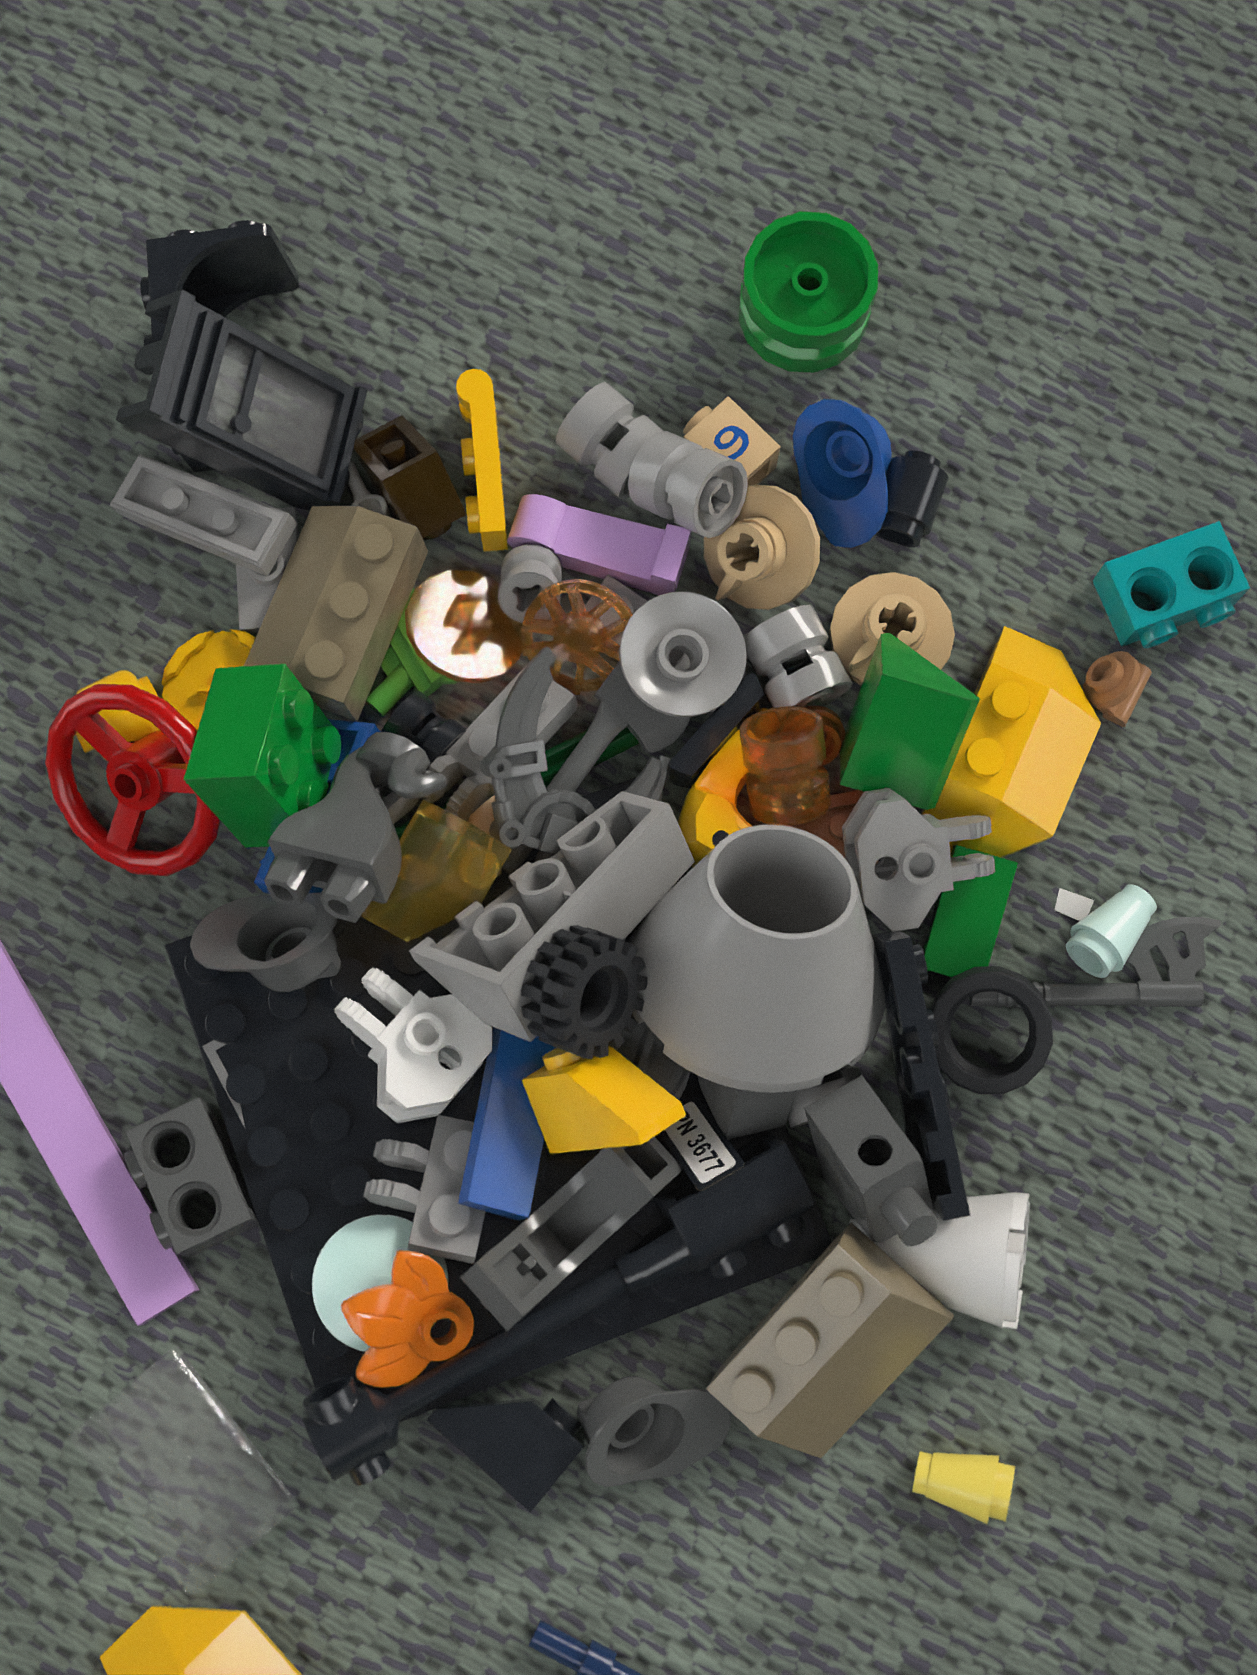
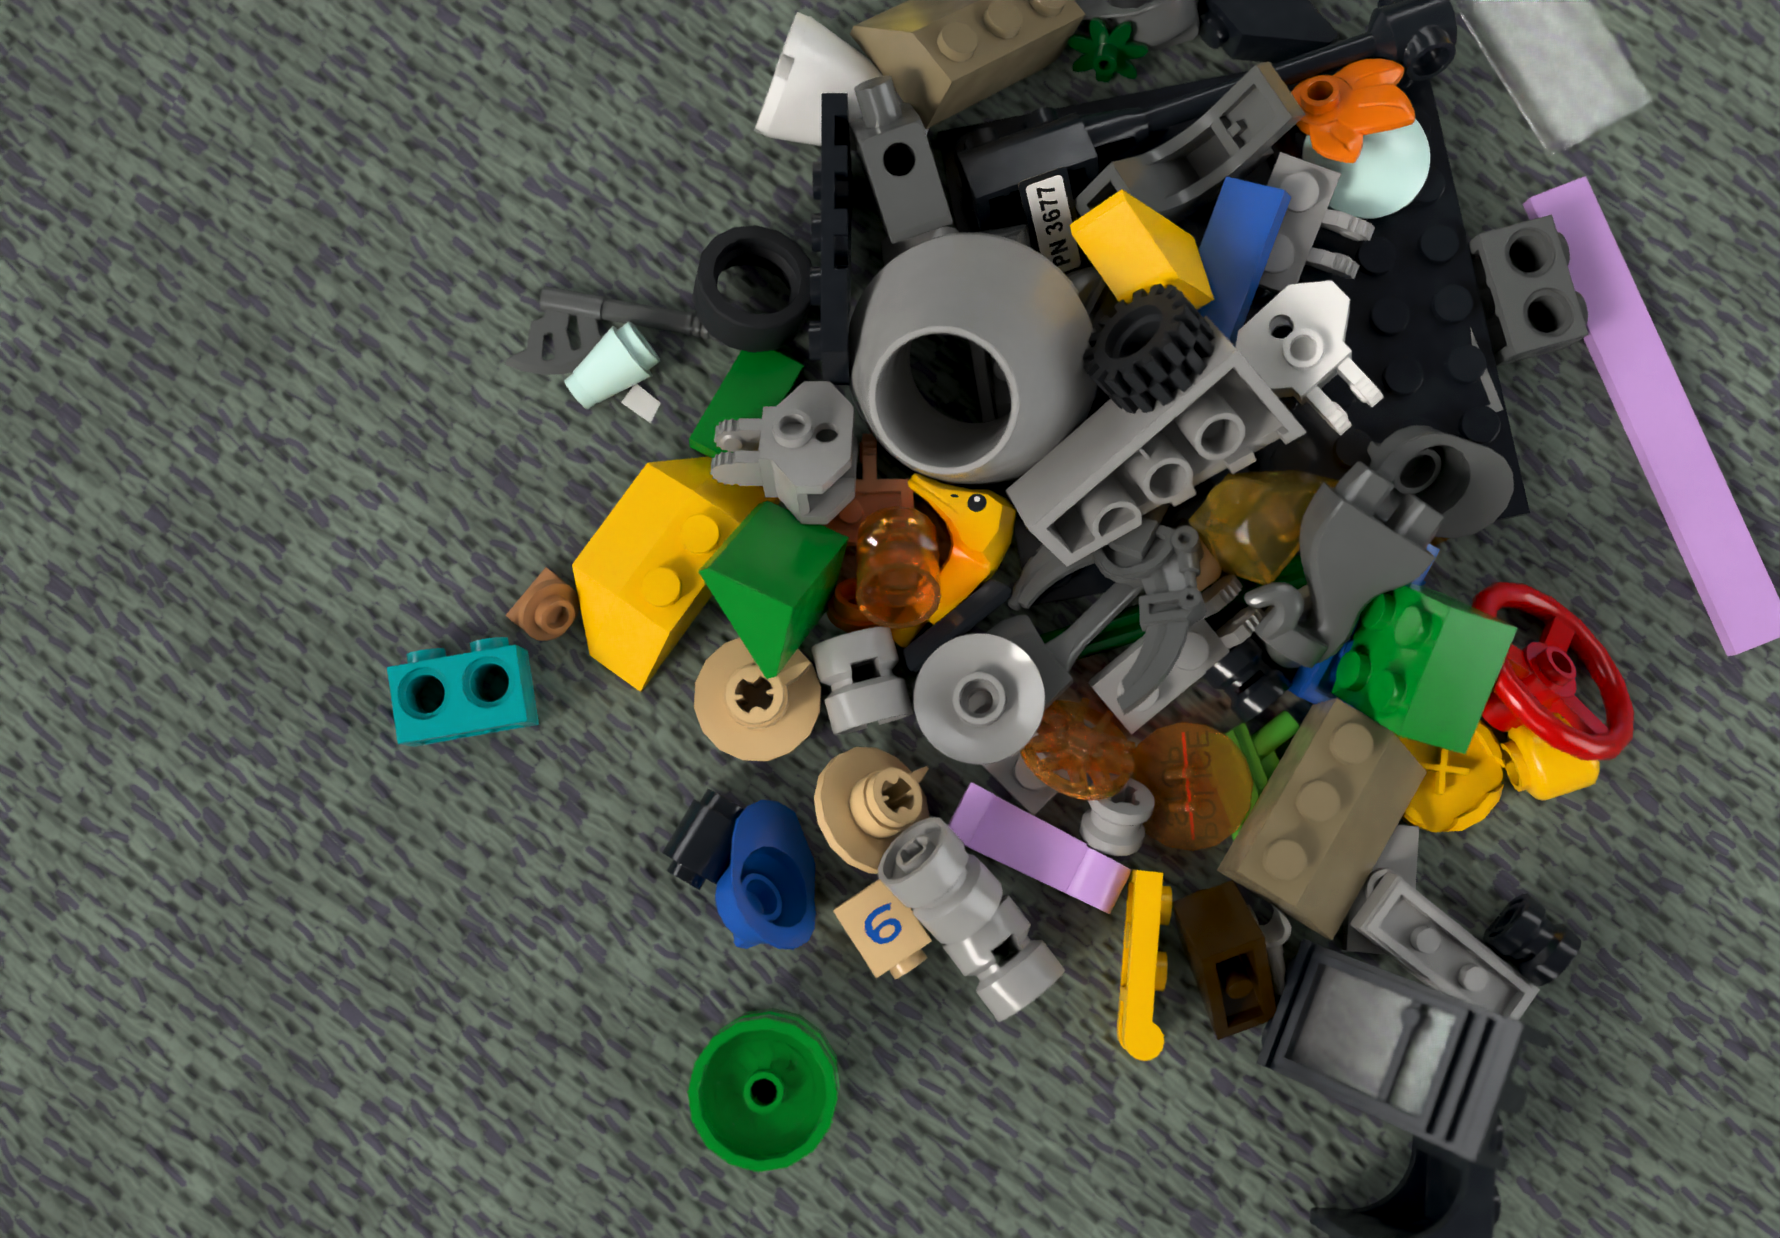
camera: 165 degrees left, 5 degrees up
none -> dark green plant [1068,17,1148,83]
none -> black wheel [1483,893,1581,986]

